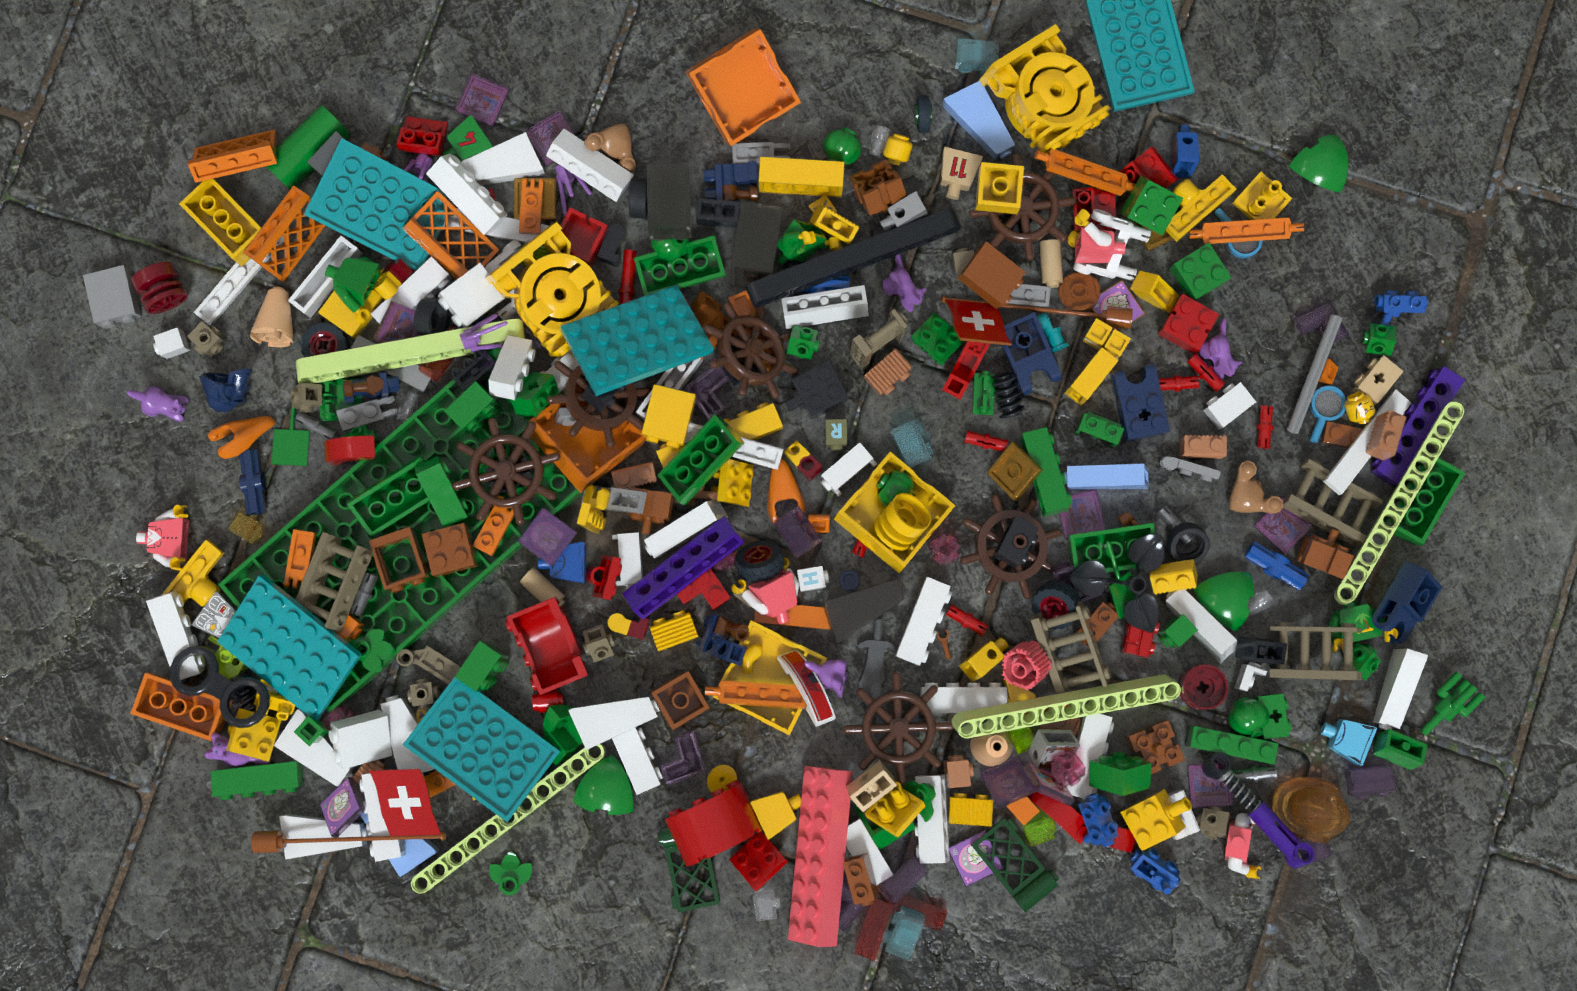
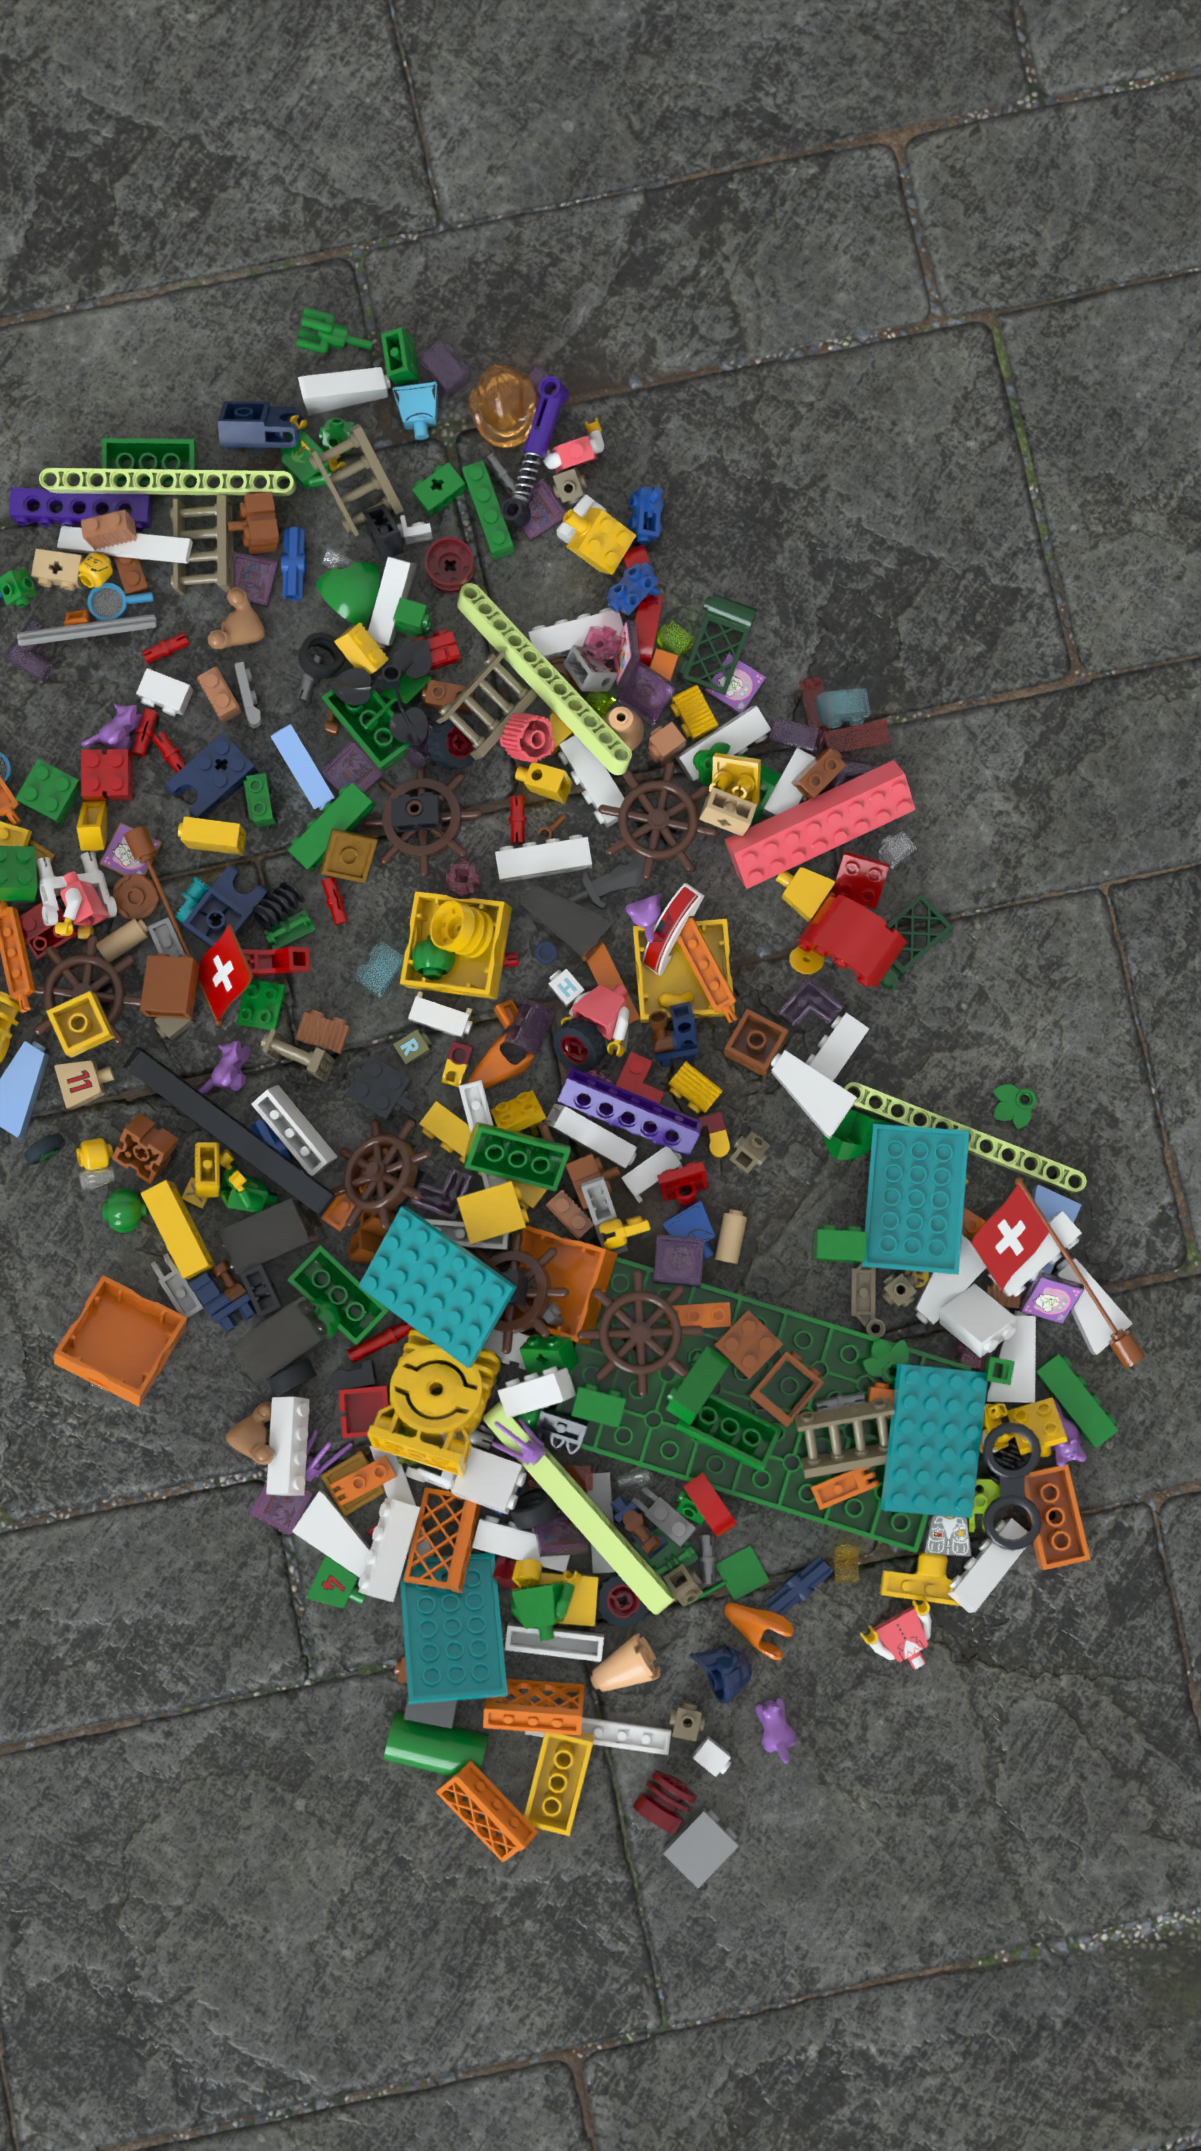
camera: 115 degrees left, 0 degrees up
red brick [397,116,448,156] -> none
medium lavender plant [404,154,433,182] -> none
clear purple tile [455,73,510,128] -> none
red cylinder [505,596,588,695] -> none
red brick [532,689,564,713] -> none
green brick [573,755,633,815] -> none
green brick [787,325,820,359] -> none
light grey torso [880,191,929,232] -> none
yellow hips [1083,318,1131,359] -> none
green brick [1089,752,1151,796] -> none
dark orange brick [1125,720,1185,774] -> none
green plant [1228,697,1270,738] -> none

